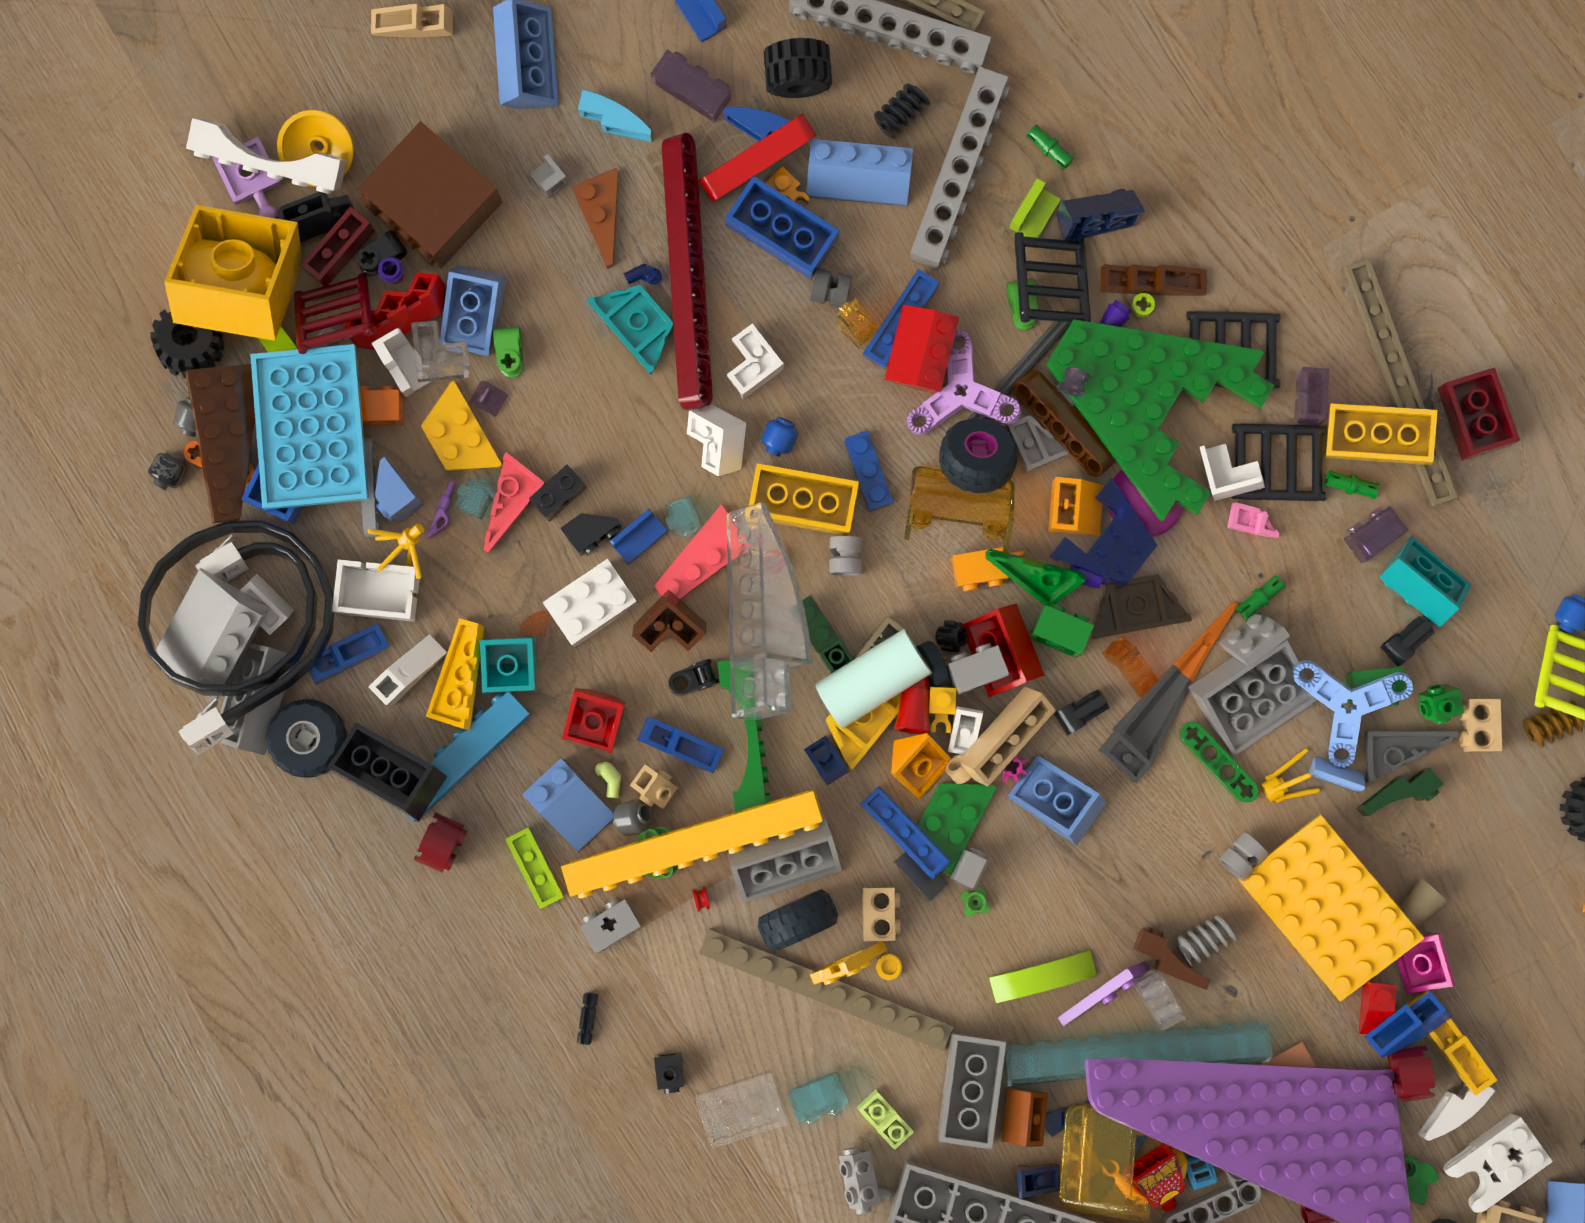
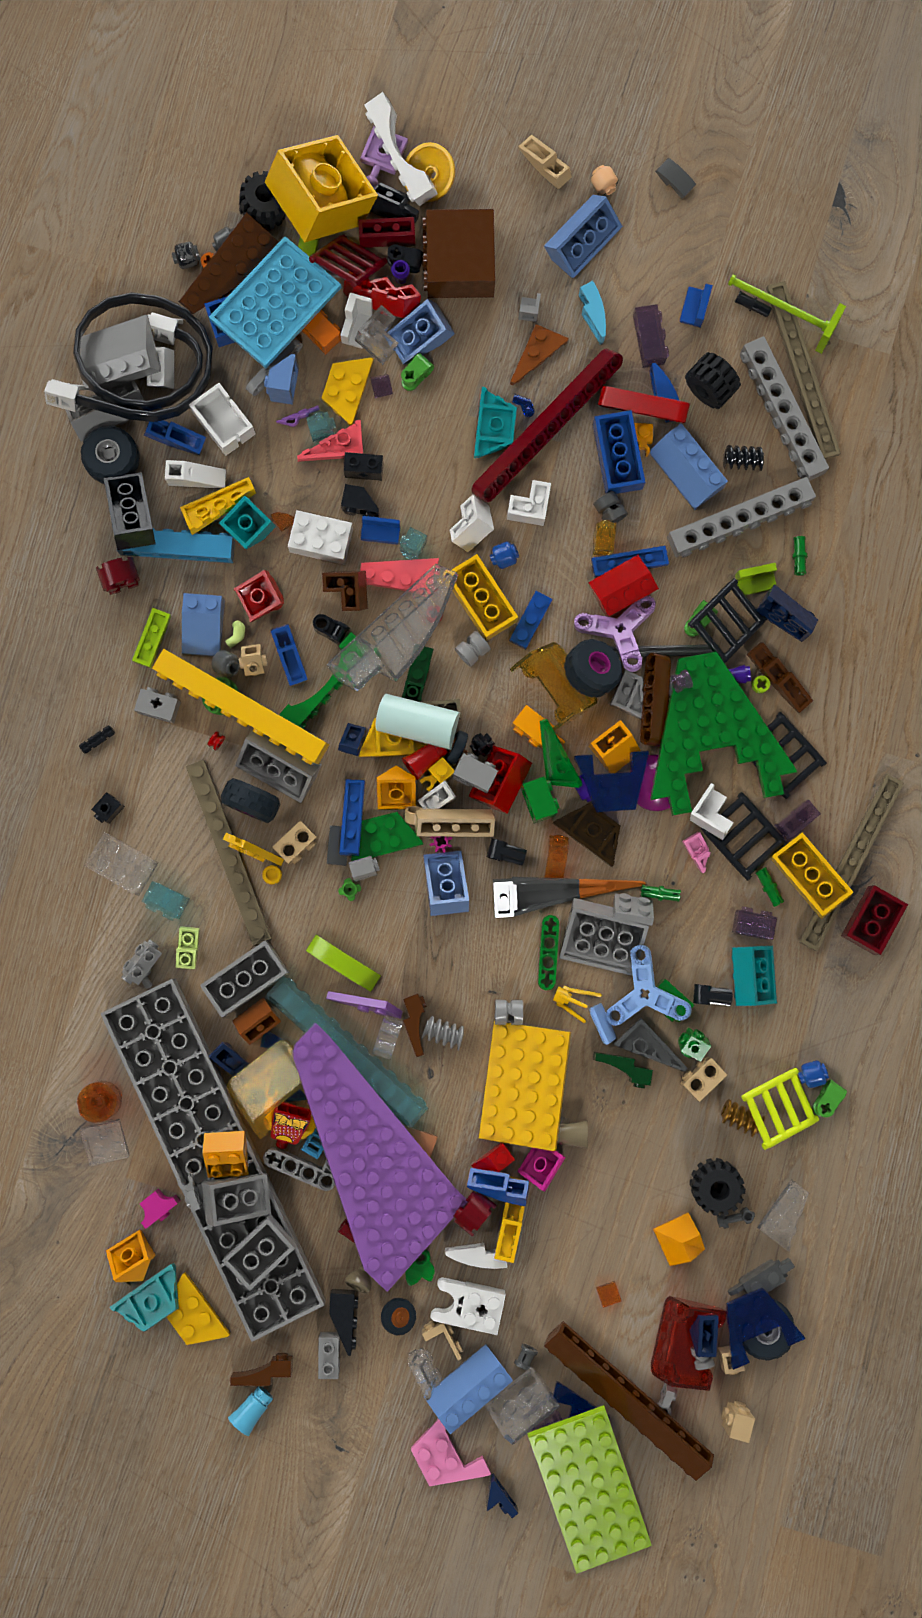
camera: 40 degrees right, 0 degrees up
yellow plant [368,524,424,579] -> none

